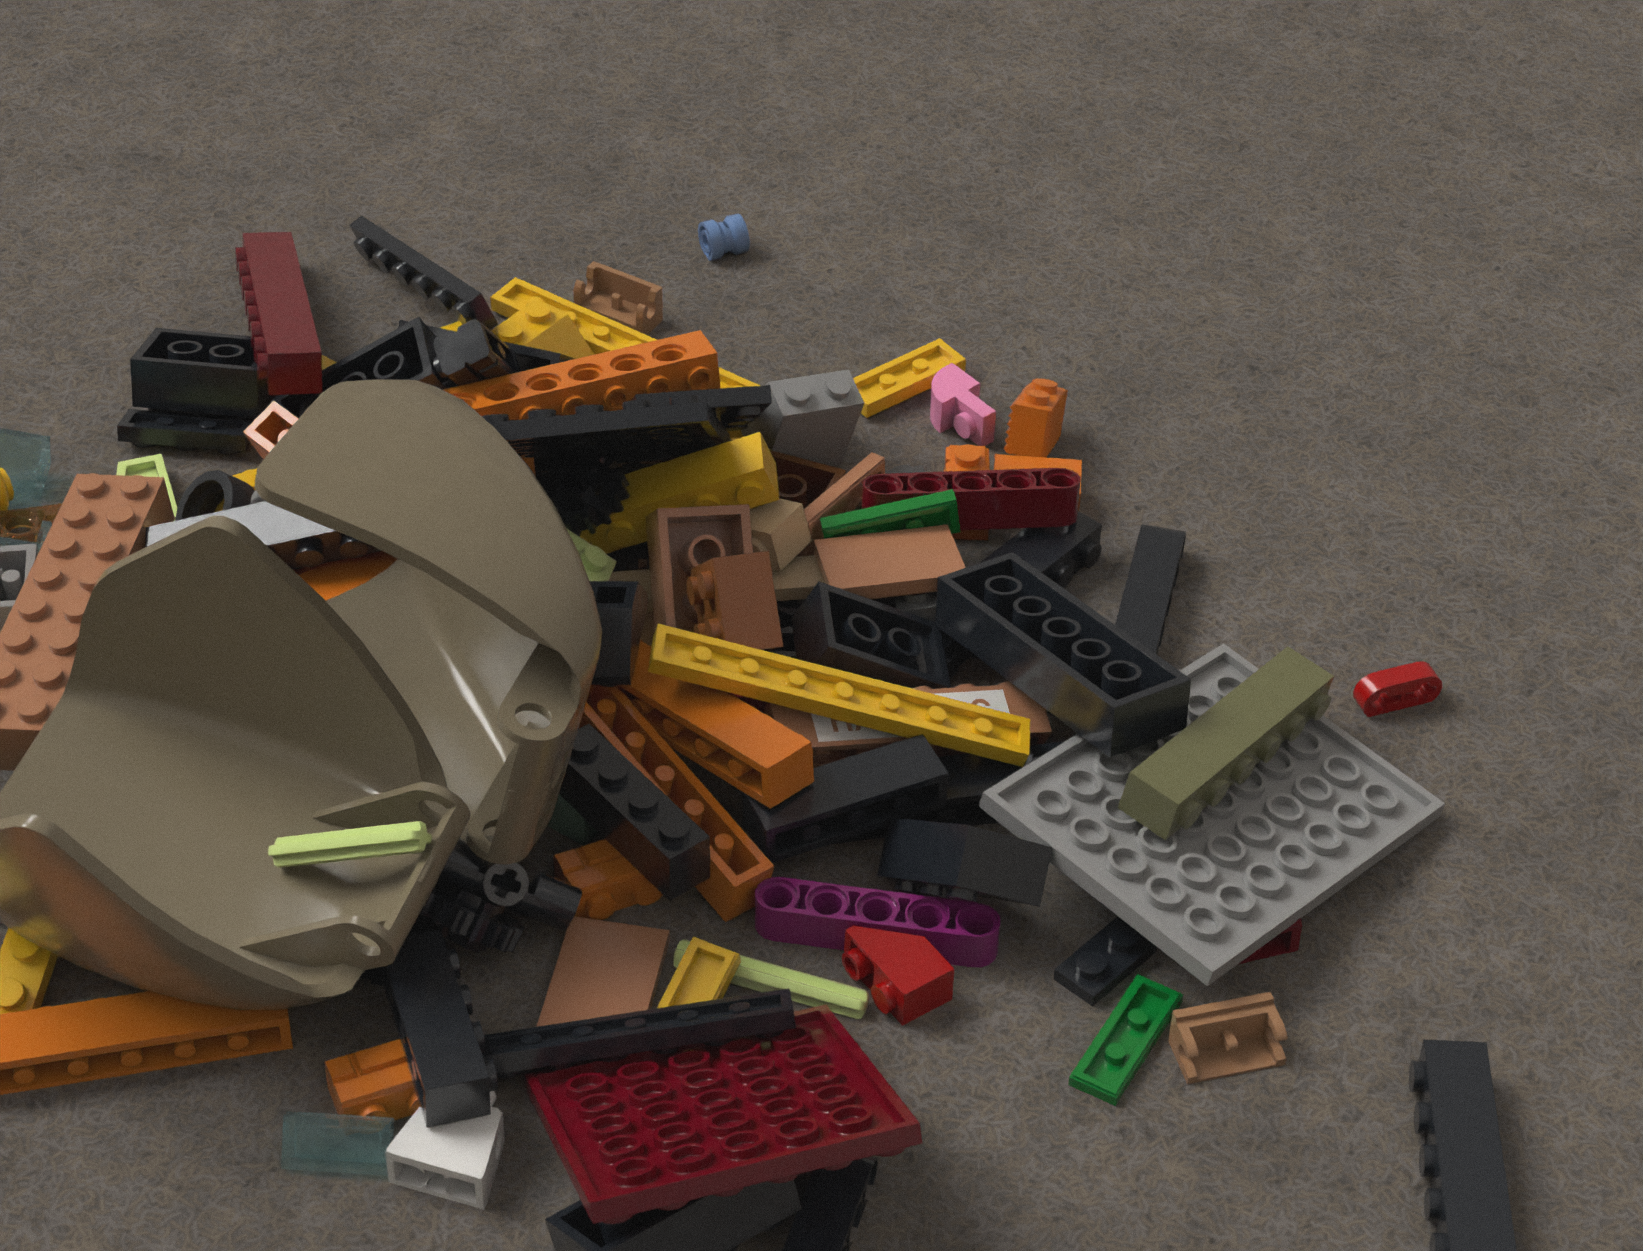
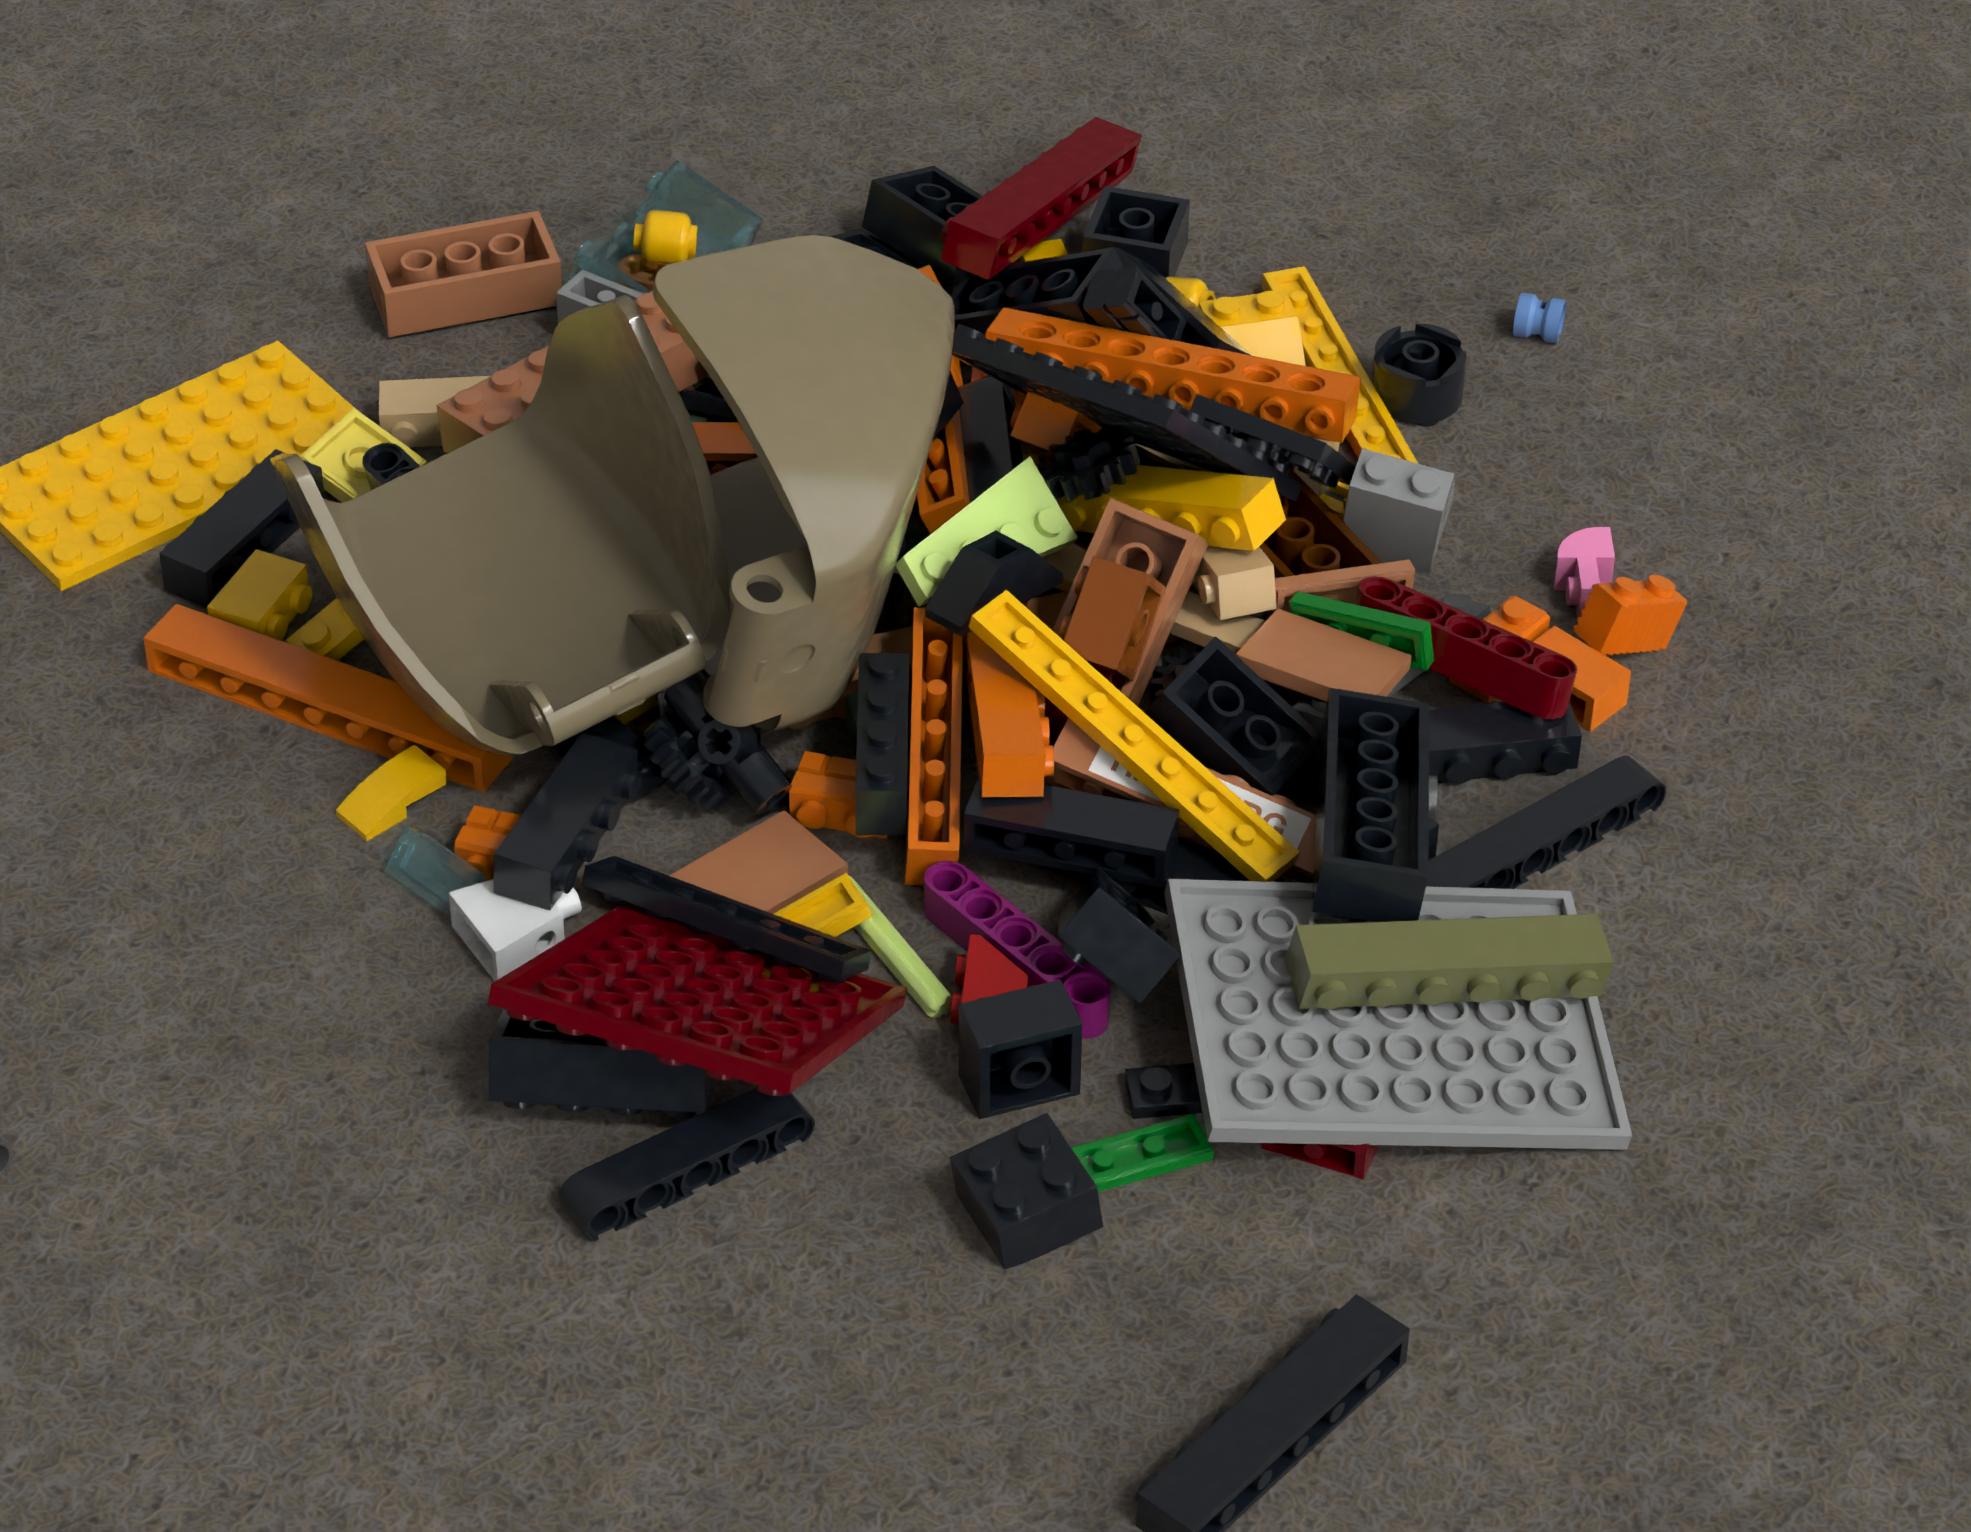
camera: 40 degrees right, 0 degrees up
yellowish green axle [268,821,432,868] -> none
black plate [349,216,498,330] -> none
medium nougat hinge [574,261,663,335] -> none
yellow plate [853,338,966,418] -> none
medium nougat hinge [1168,992,1288,1084] -> none
red beam [1353,661,1443,717] -> none
none -> yellow slope [336,745,446,841]
none -> black brick [949,1113,1103,1270]
none -> black brick [959,979,1083,1119]
none -> black brick [1083,186,1190,278]
none -> black brick [1372,324,1467,427]

